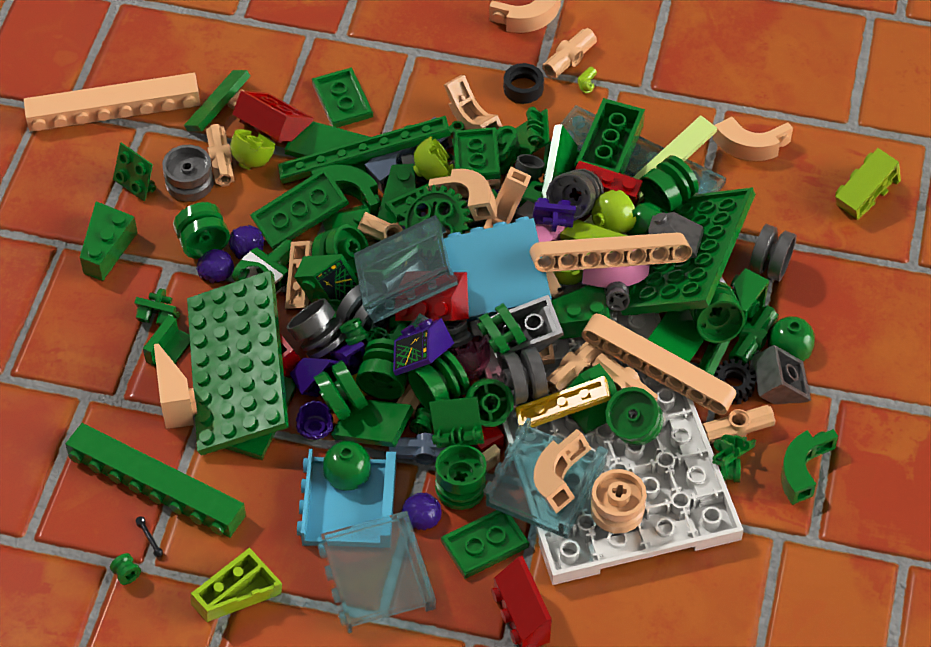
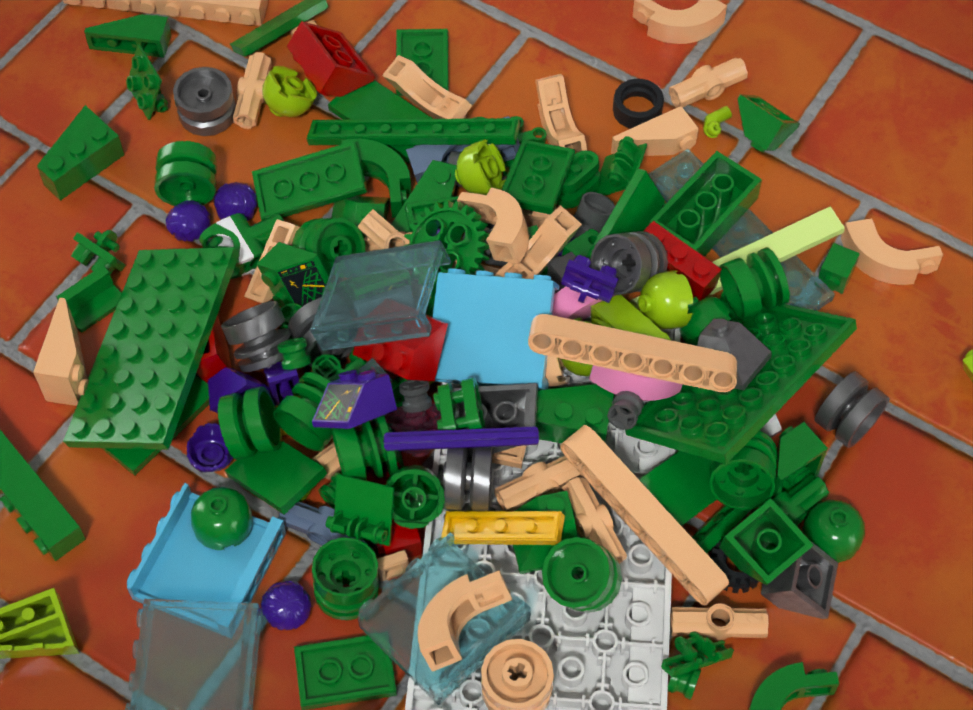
camera: 20 degrees right, 5 degrees up
none -> green slope [84,14,172,58]
none -> light nougat arch [382,55,472,119]
none -> dark purple axle [383,427,539,451]
none -> light nougat slope [611,106,698,156]
none -> green slope [719,498,814,586]
none -> green slope [738,94,800,152]
none -> green brick [817,243,860,294]

